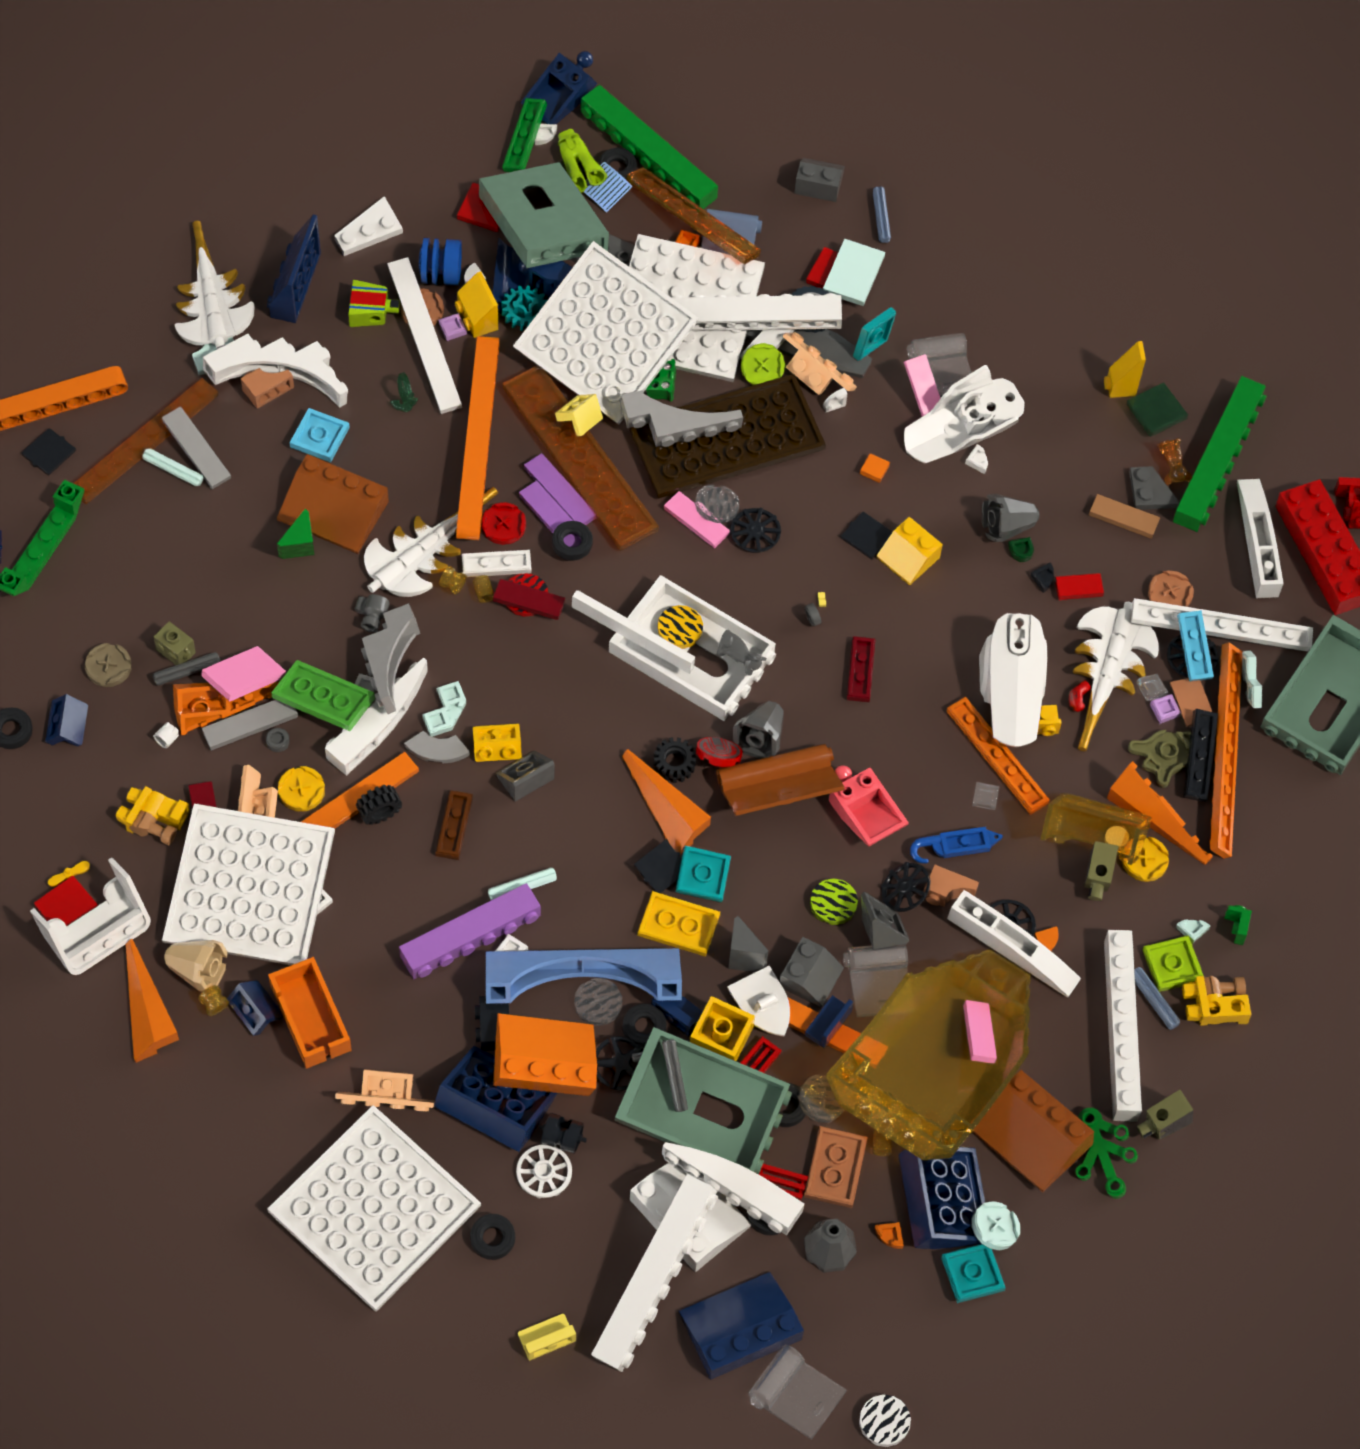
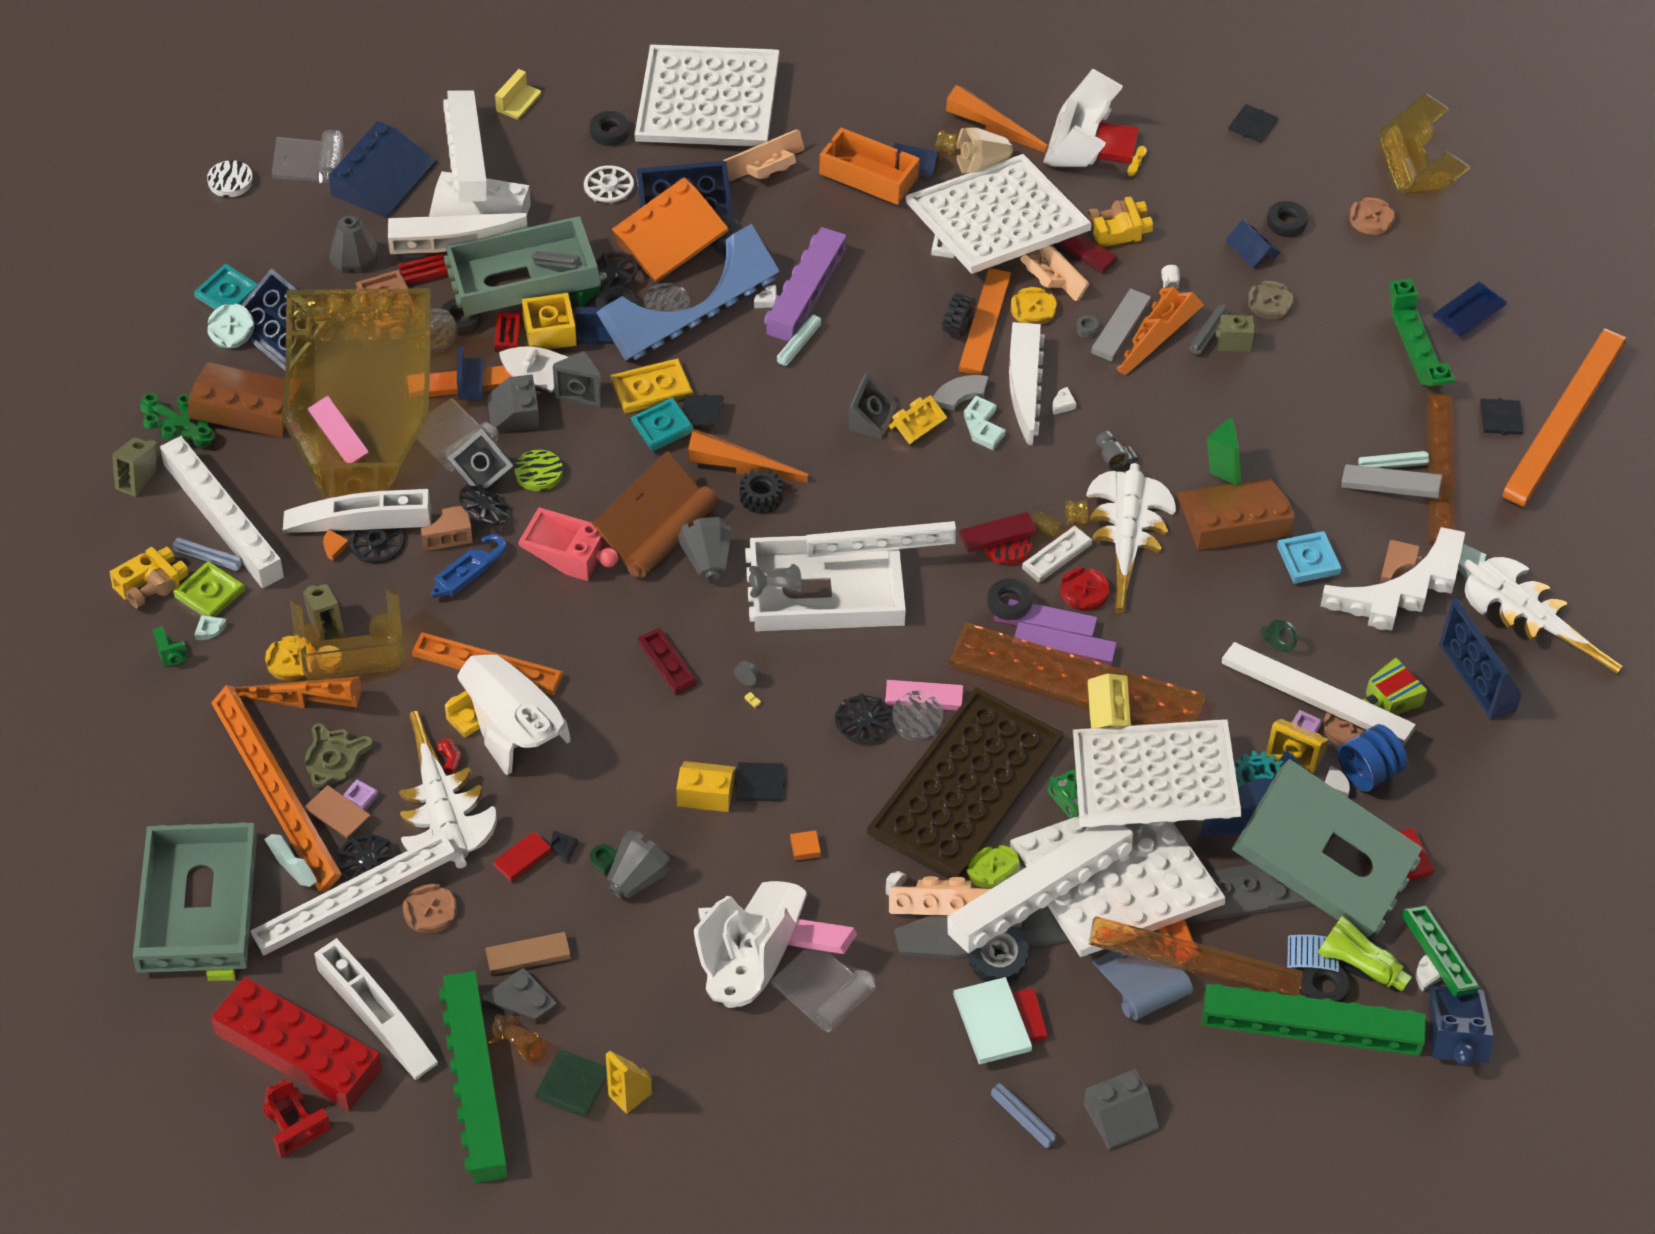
camera: 145 degrees right, 10 degrees down
bright pink tile [201,646,286,701] -> none
bright green plate [271,660,375,731] -> none
white wing [334,197,403,256] -> none
light grey arch [361,603,421,714] -> none
reddish brown tile [435,790,473,860] -> none
orange beam [456,336,499,540] -> none
black wheel [539,1113,587,1154] -> none
light grey arch [620,390,743,447] -> none
yellow tile [657,605,703,649] -> none
red tile [696,737,742,767] -> none
teal plate [853,307,896,361] -> none
orange tile [874,1222,904,1249] -> none
clear tile [972,782,1000,810] -> none
clear tile [1136,674,1168,701] -> none
medium azure plate [1177,610,1214,682] -> none
black tile [1183,709,1218,802] -> none

